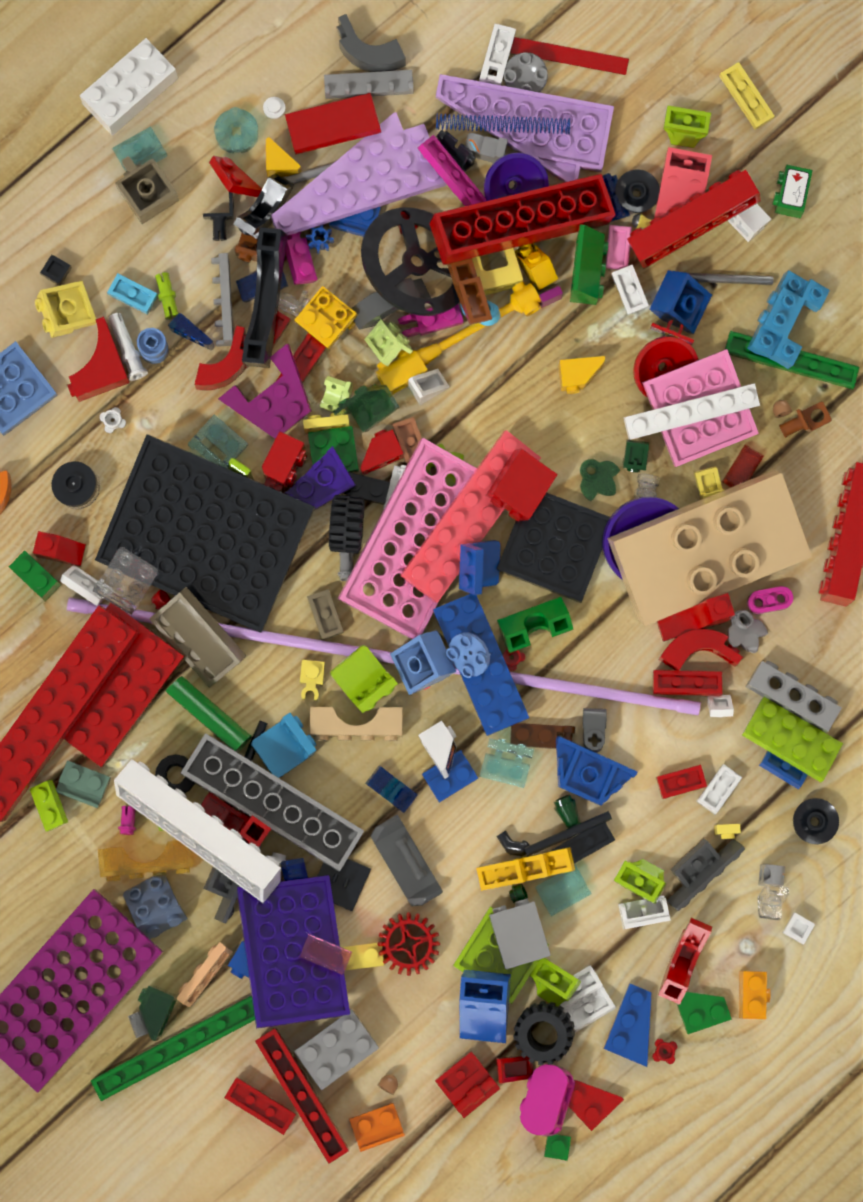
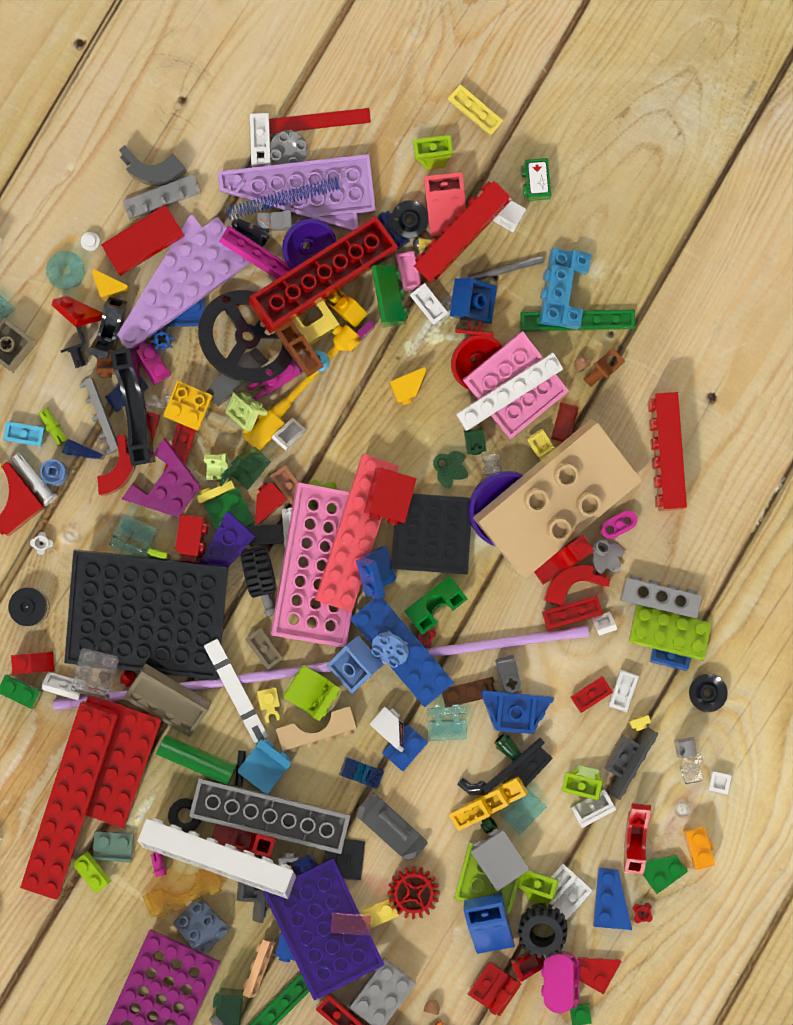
camera: 15 degrees left, 5 degrees up
light grey piece [284,162,334,184] -> none
none -> white sticker [204,639,268,743]

